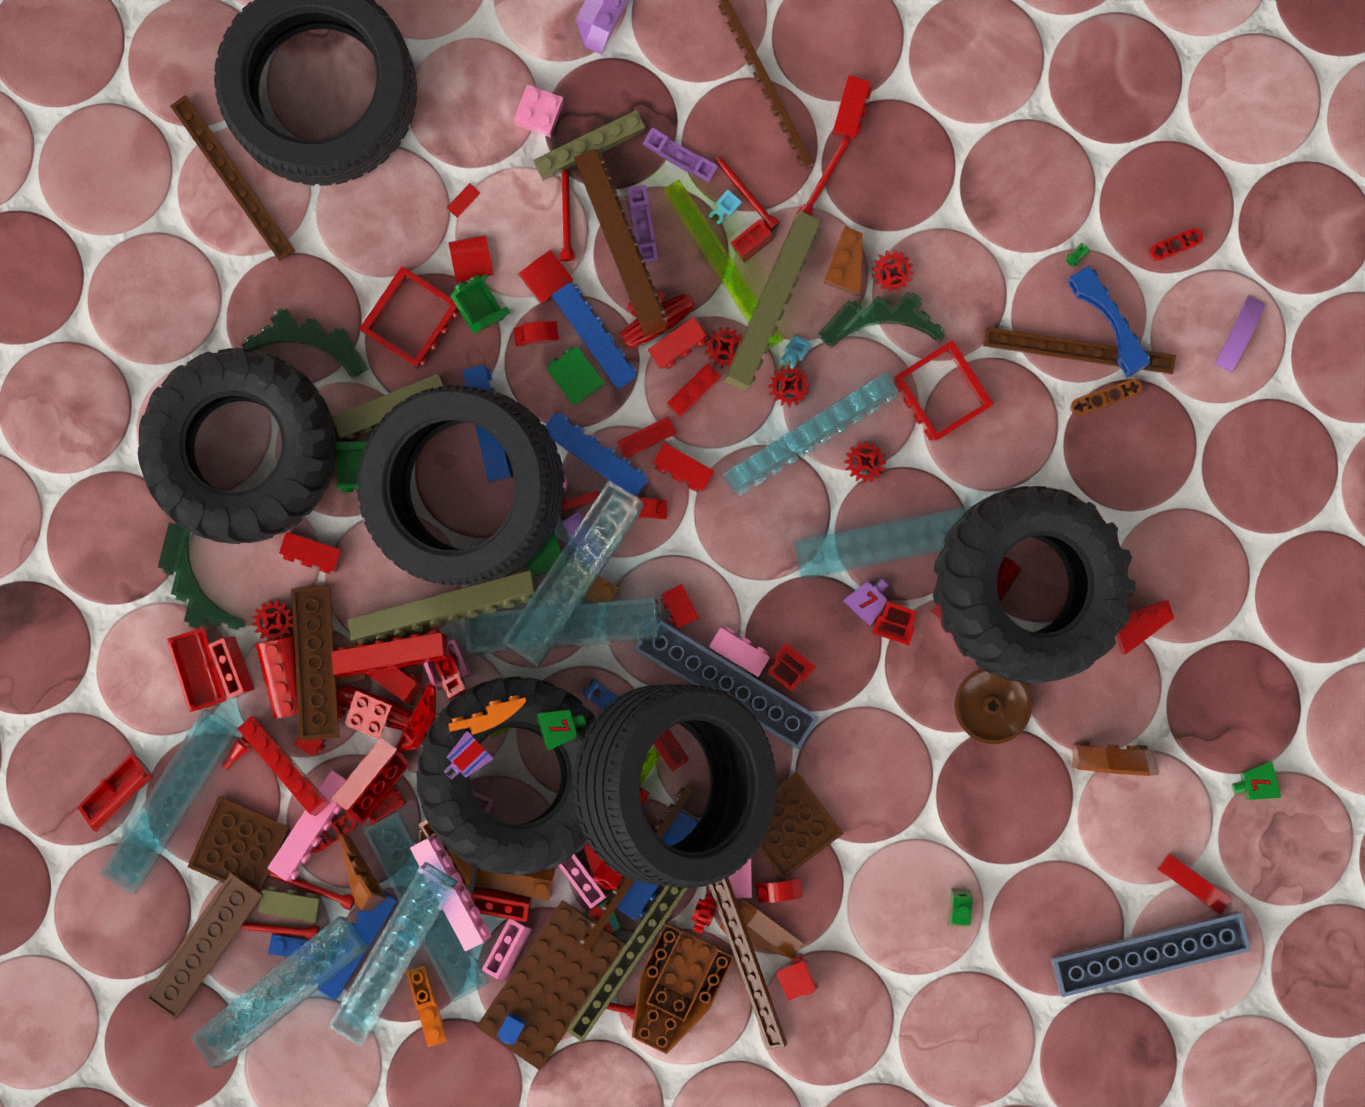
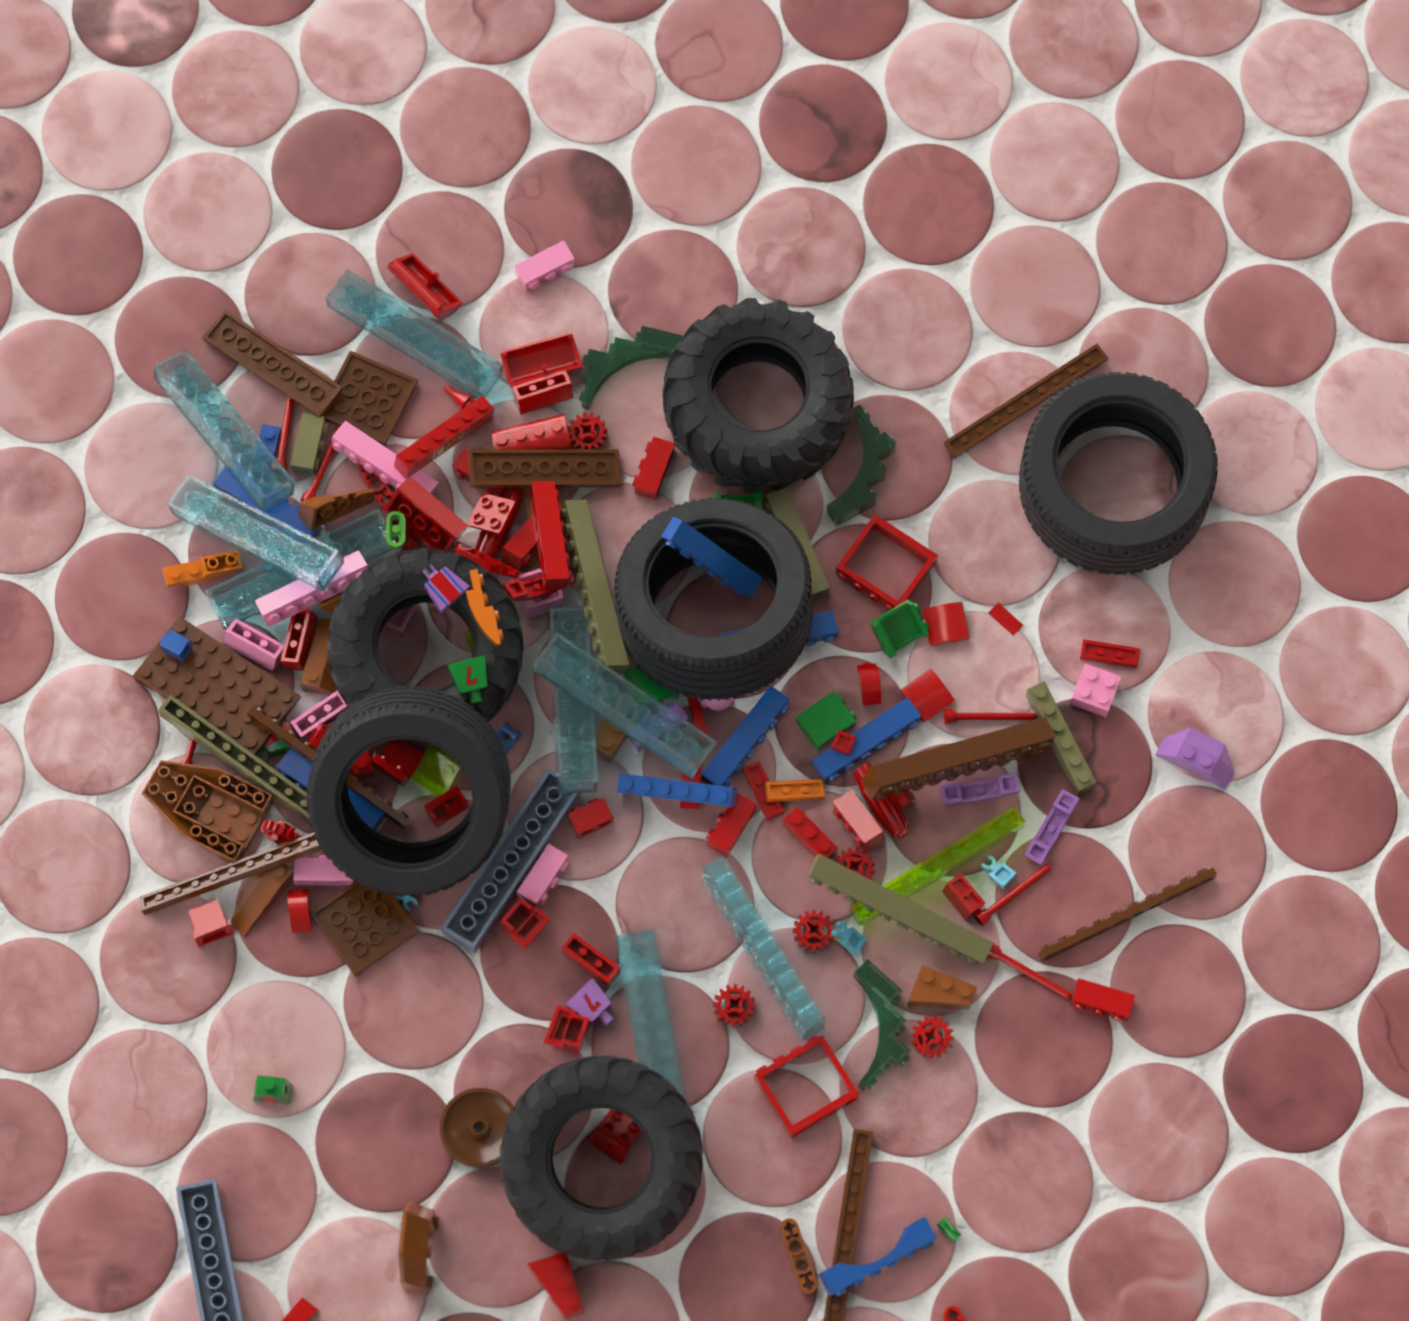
camera: 90 degrees right, 15 degrees down
none -> bright green plate [386,511,405,550]
none -> bright pink brick [515,240,575,291]
none -> red brick [561,932,621,988]
none -> blue arch [617,773,737,807]
none -> blue brick [661,517,763,598]
none -> orange tile [765,779,825,802]
none -> red tile [831,730,856,756]
none -> red tile [1080,639,1140,668]

